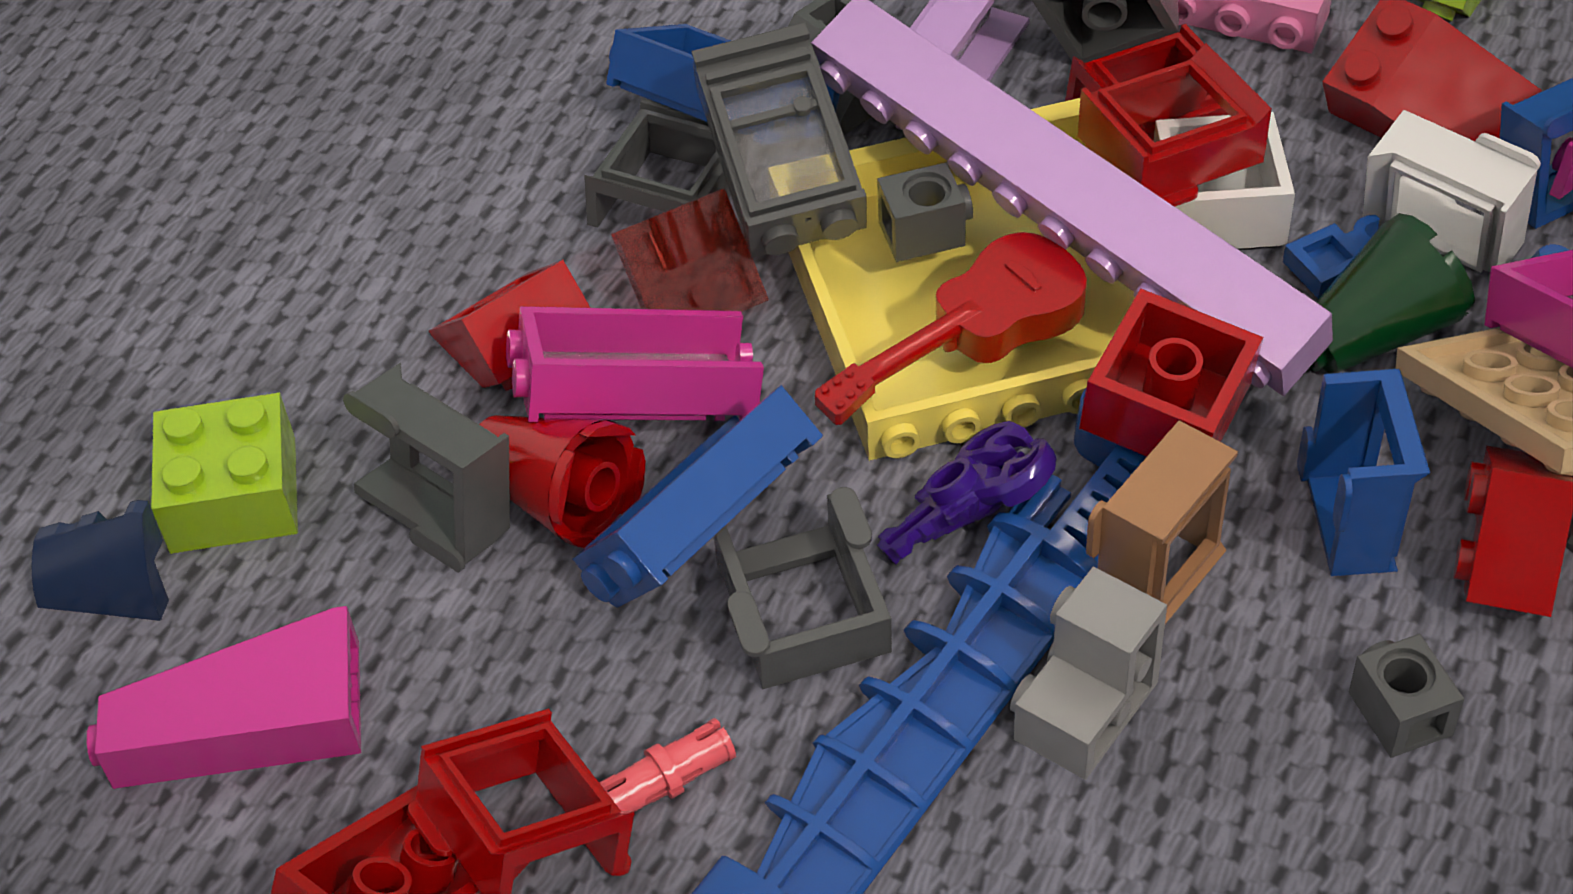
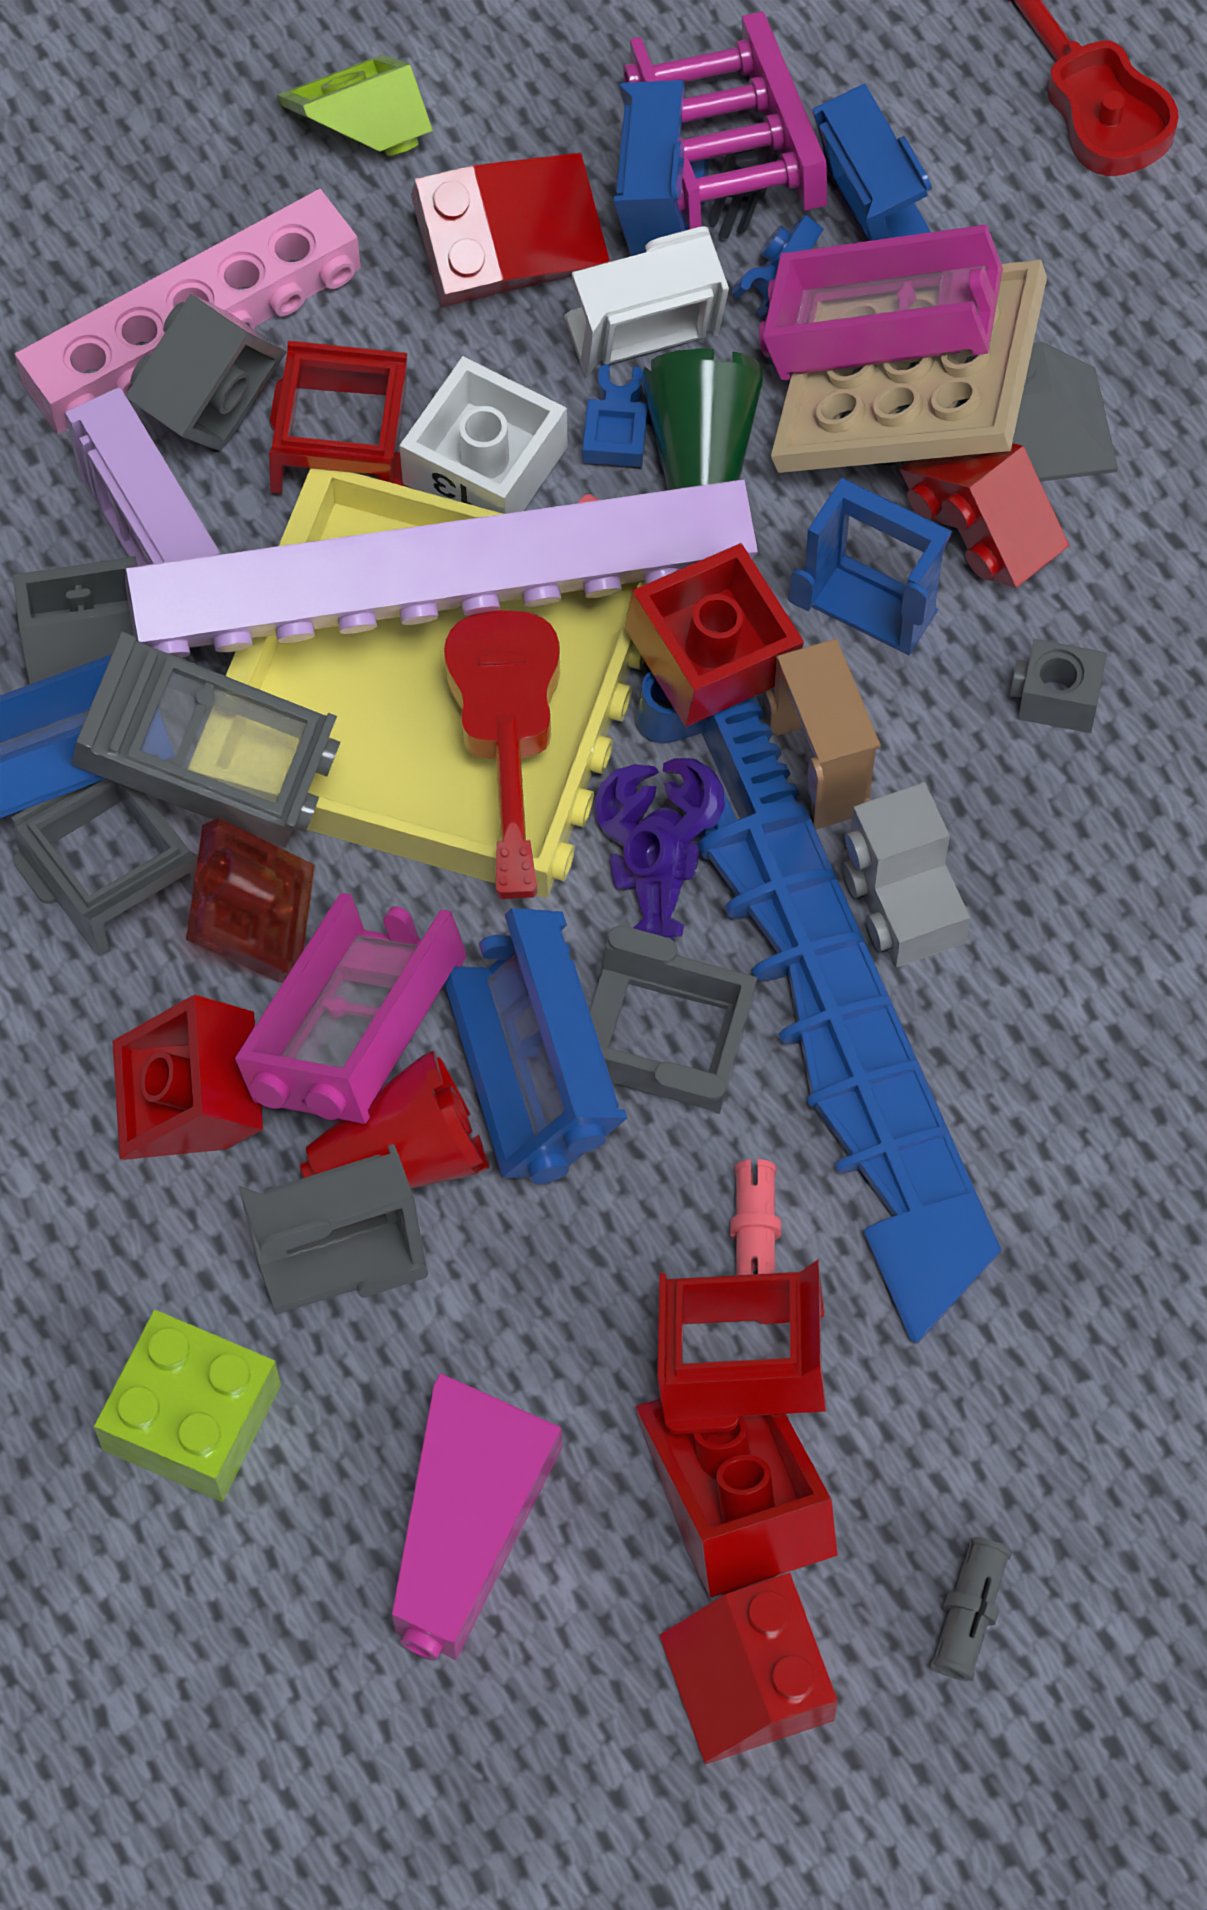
camera: 60 degrees left, 15 degrees up
dark blue slope [31,500,169,621] -> none
dark grey brick [877,162,973,262] -> none
red piece [1077,43,1272,207] -> none

